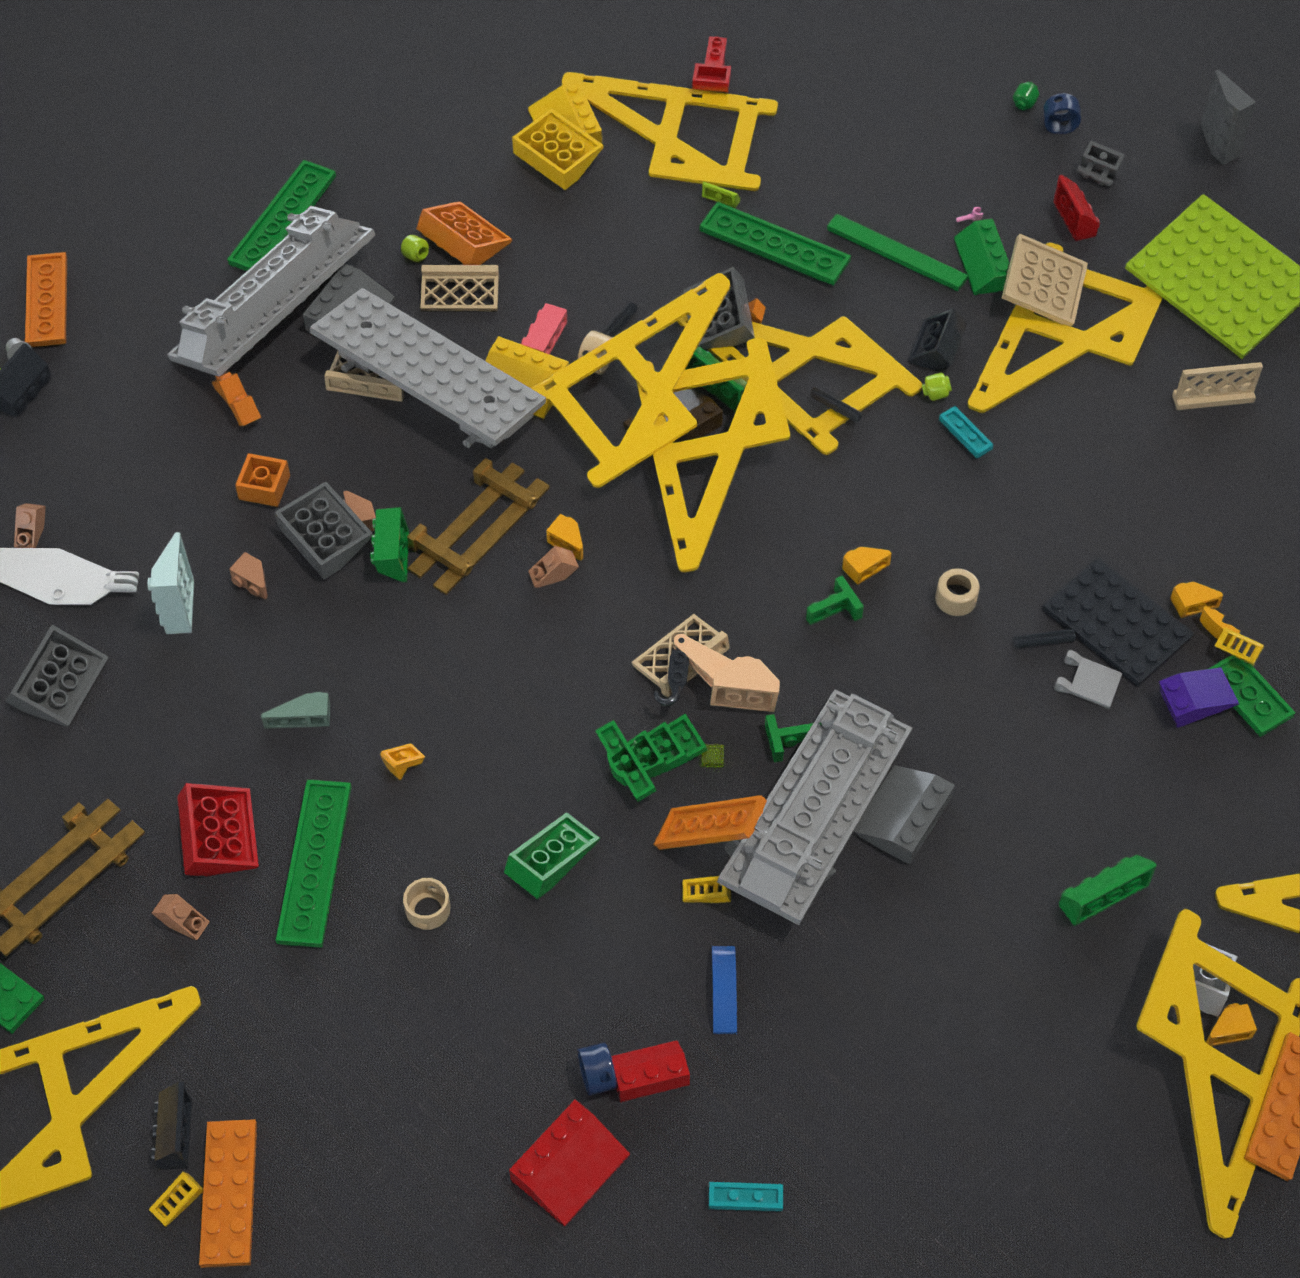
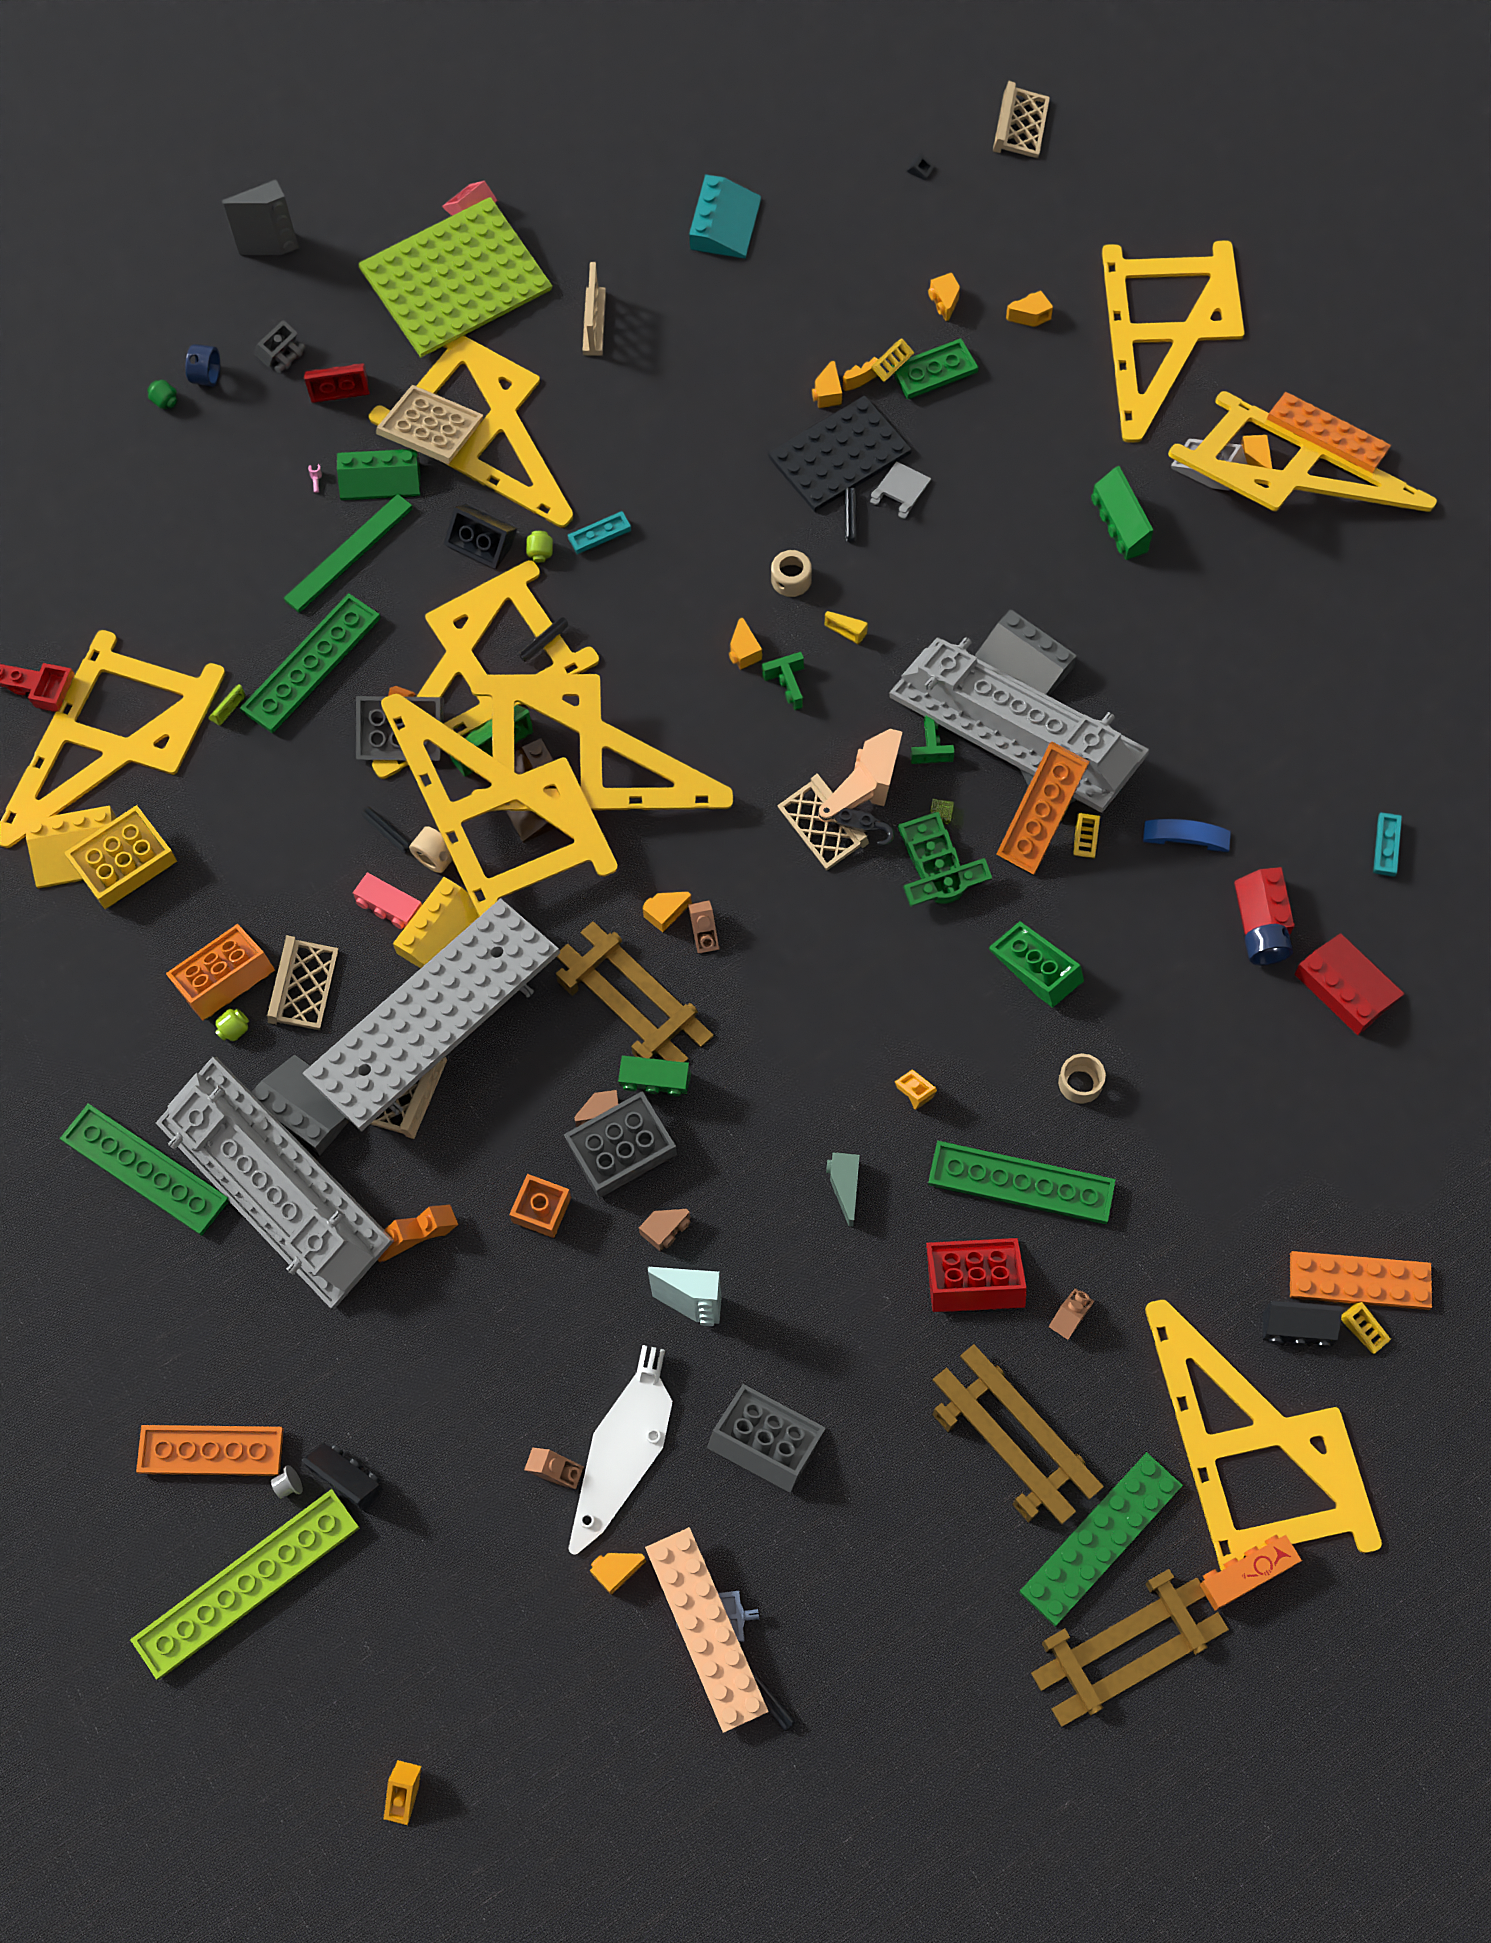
camera: 80 degrees left, 10 degrees up
dark purple slope [1159,667,1239,728] -> none
none -> yellow slope [824,611,868,644]

